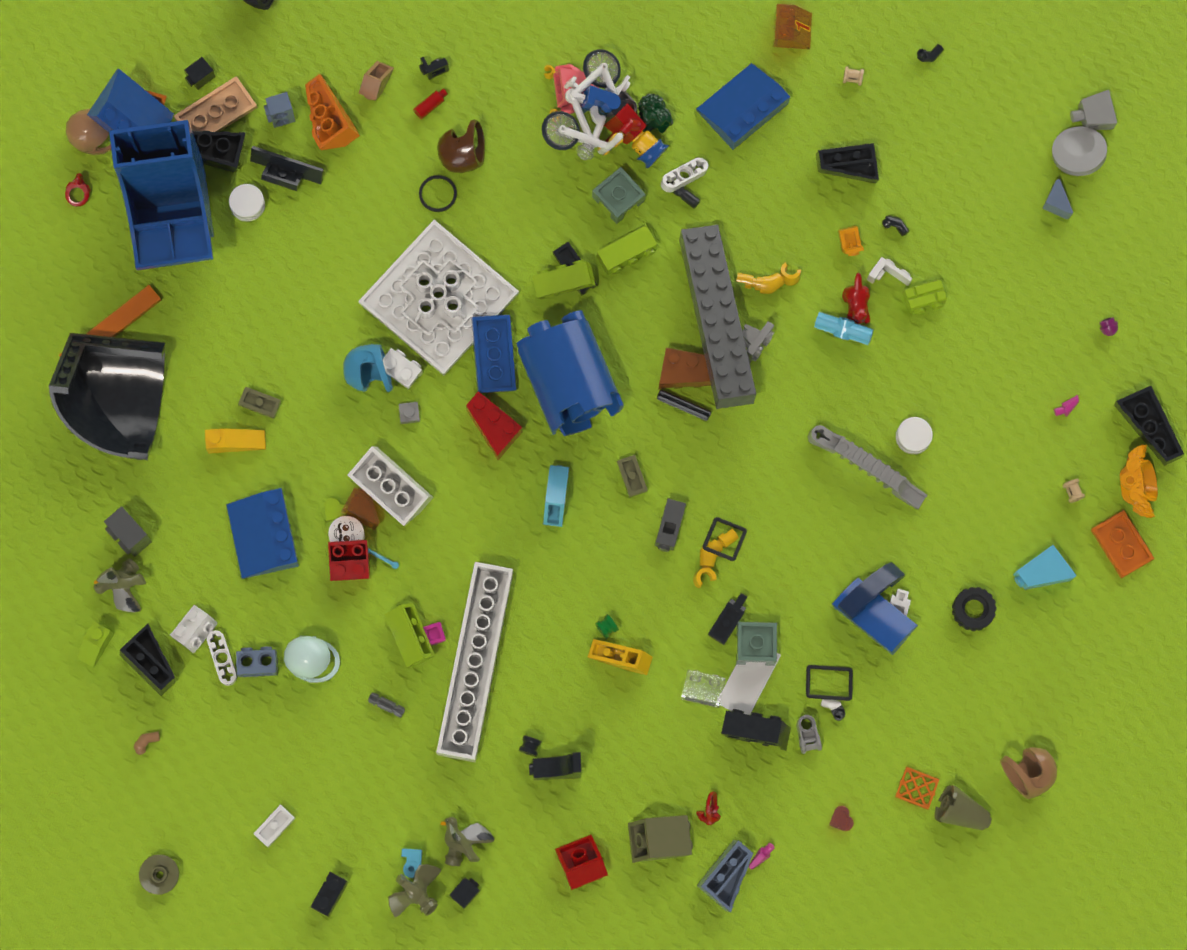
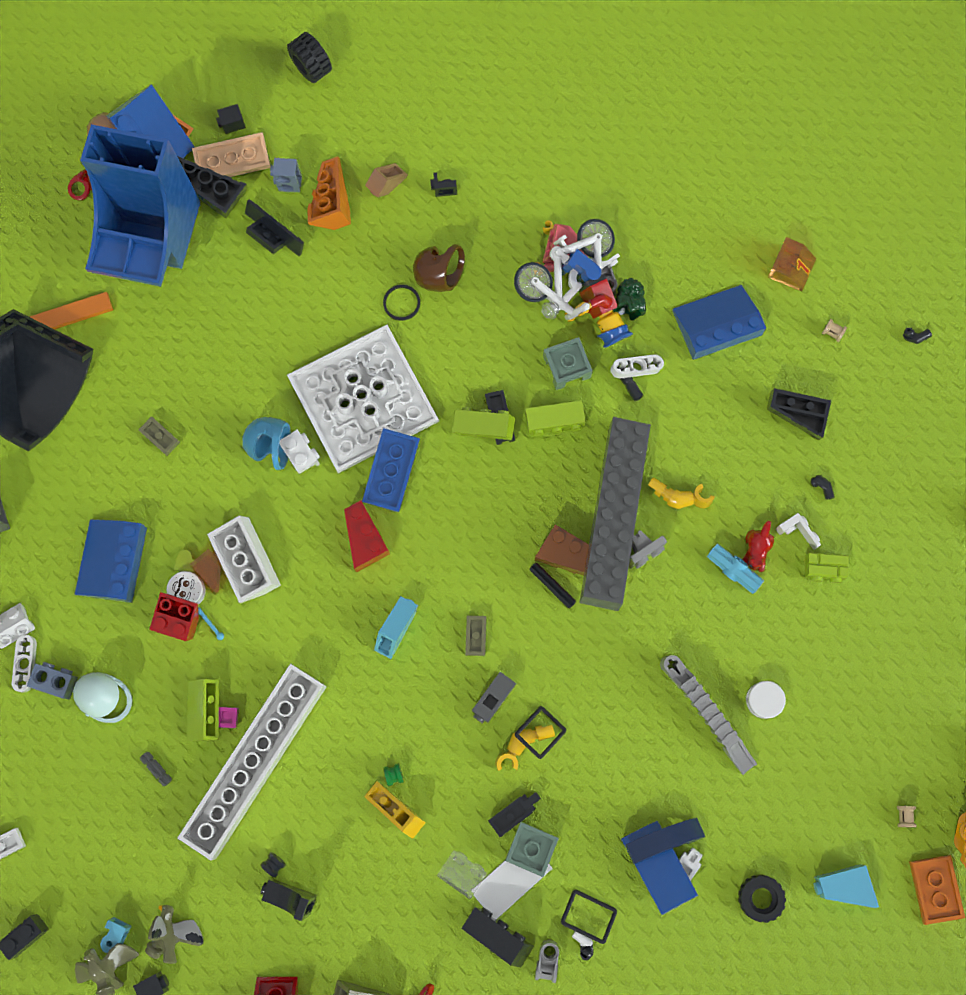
camera: 30 degrees right, 0 degrees up
yellow slope [205,429,266,454] -> none
white head [229,184,265,221] -> none
light grey plate [399,402,420,424] -> none
red cylinder [413,89,448,120] -> none
blue brick [517,310,624,436] -> none
light orange bracket [838,226,864,256] -> none
dark pink bar [1054,395,1079,417] -> none

